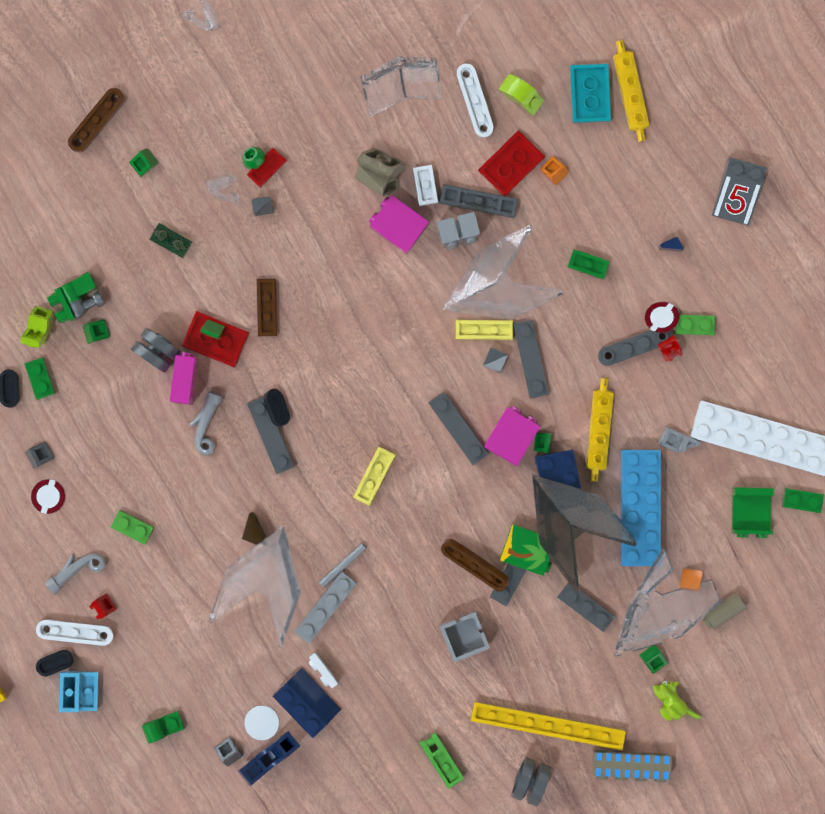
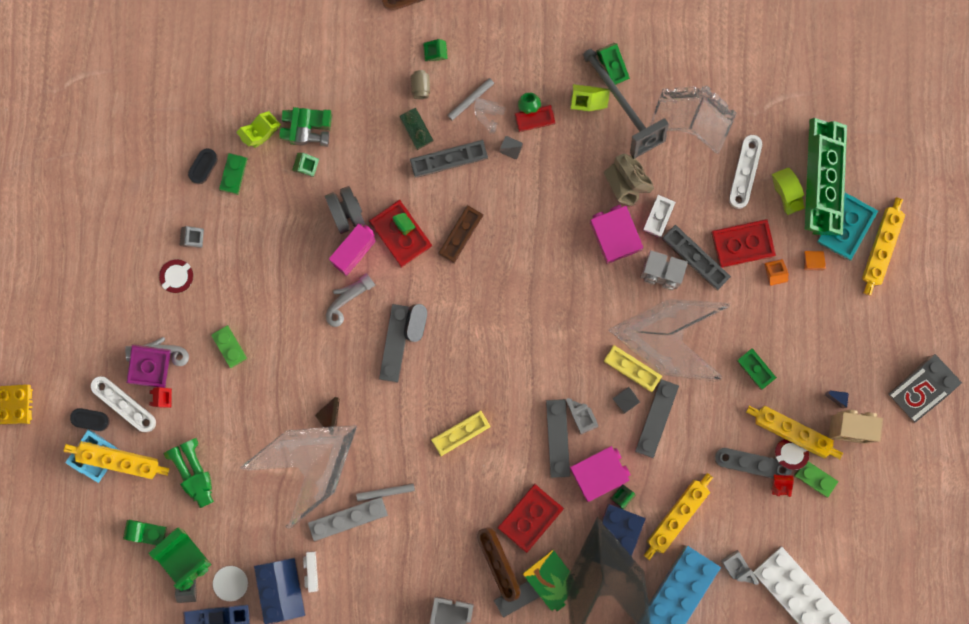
camera: 30 degrees right, 5 degrees down
none -> yellow plate [63,441,169,479]
none -> magenta tile [126,344,171,388]
none -> green panel [148,527,212,591]
none -> green piece [163,438,214,508]
none -> dark grey plate [410,140,488,178]
none -> dark tan brick [411,70,430,99]
none -> light grey bar [448,78,494,121]
none -> red tile [497,484,564,553]
none -> light grey slope [566,398,598,434]
none -> lime slope [570,84,610,111]
none -> dark grey tile [583,49,669,159]
none -> green plate [596,43,630,85]
none -> yellow plate [746,405,843,460]
none -> green slope [804,118,847,236]
none -> orange slope [804,251,826,270]
none -> tan brick [829,409,883,444]

